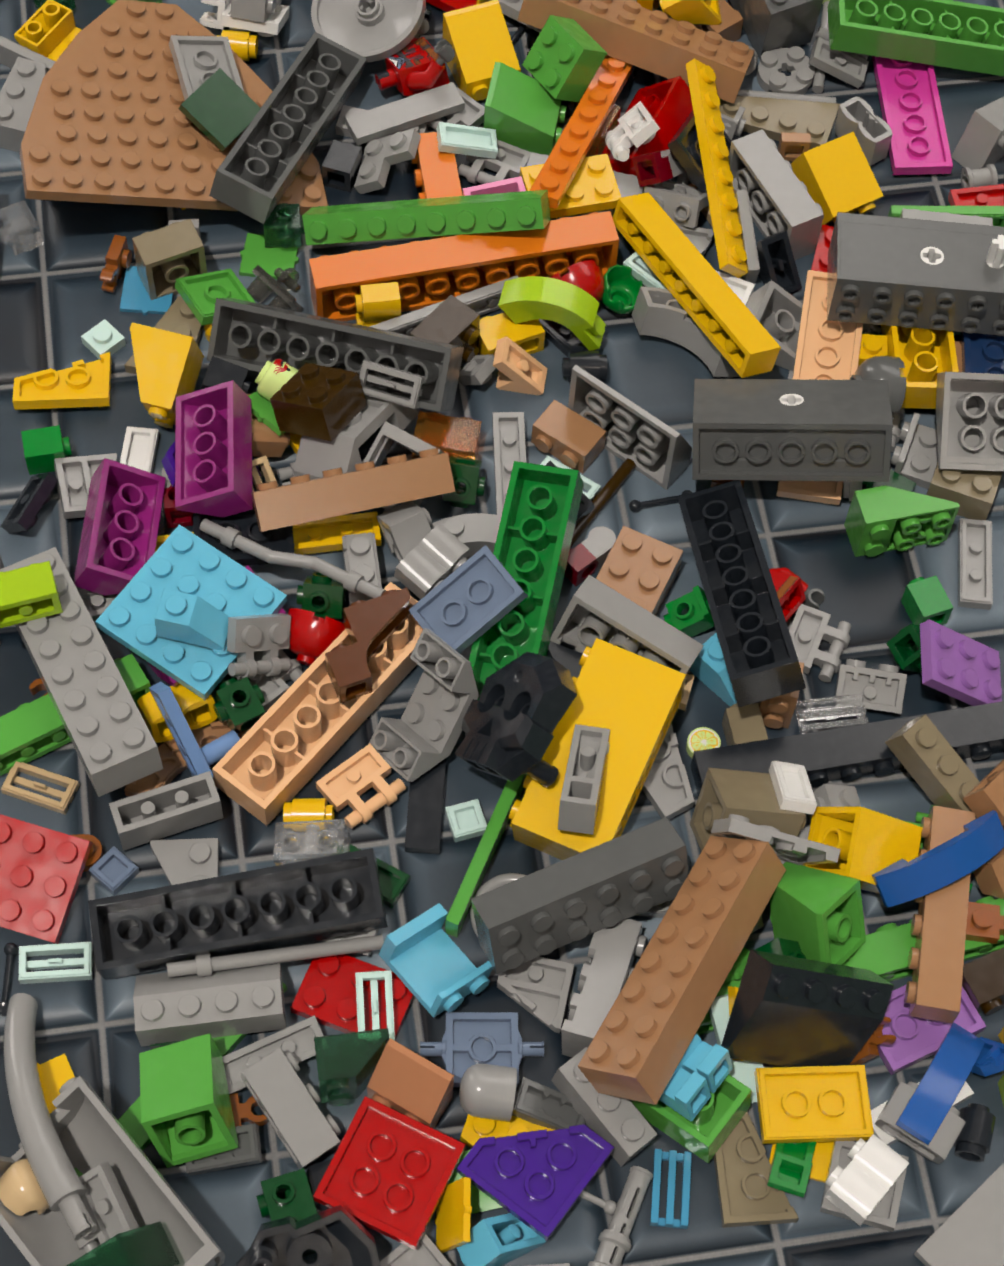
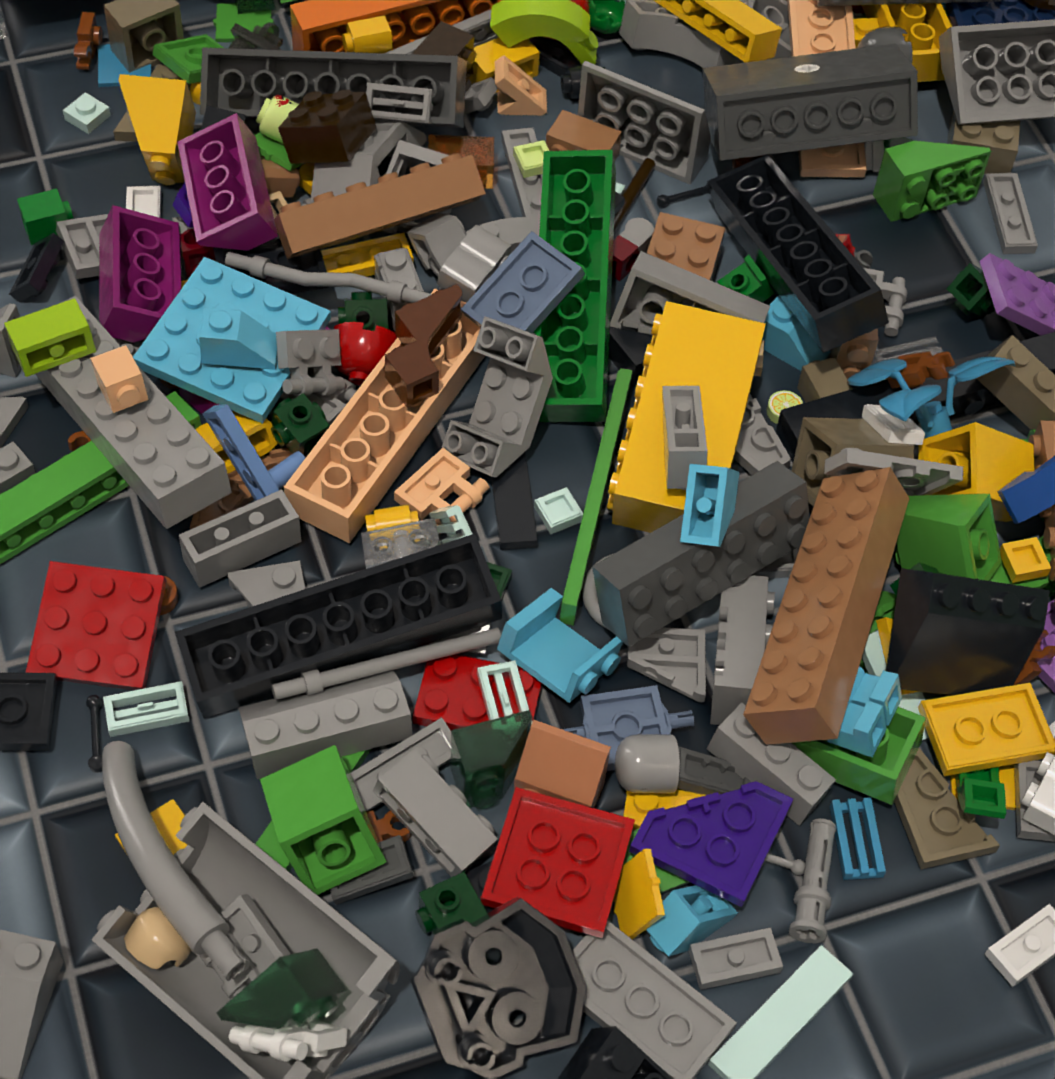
camera: 10 degrees left, 5 degrees down
tan tile [1,761,80,815] -> none
yellow wing [12,352,112,410] -> none
sand blue tile [89,846,140,896] -> none
dark green brick [443,456,486,508] -> none
black brick [455,652,577,787] -> none
light grey bracket [833,659,907,714] -> none
light grey bracket [890,412,938,489] -> none
green brick [901,575,954,625] -> none
none -> light nougat brick [90,345,149,413]
none -> light aqua tile [429,505,472,544]
none -> yellowish green tile [513,140,549,178]
none -> medium azure slope [680,464,739,547]
none -> dark azure plant [847,357,1016,439]
none -> dark orange plate [887,351,955,388]
none -> yellow plate [1000,537,1051,583]

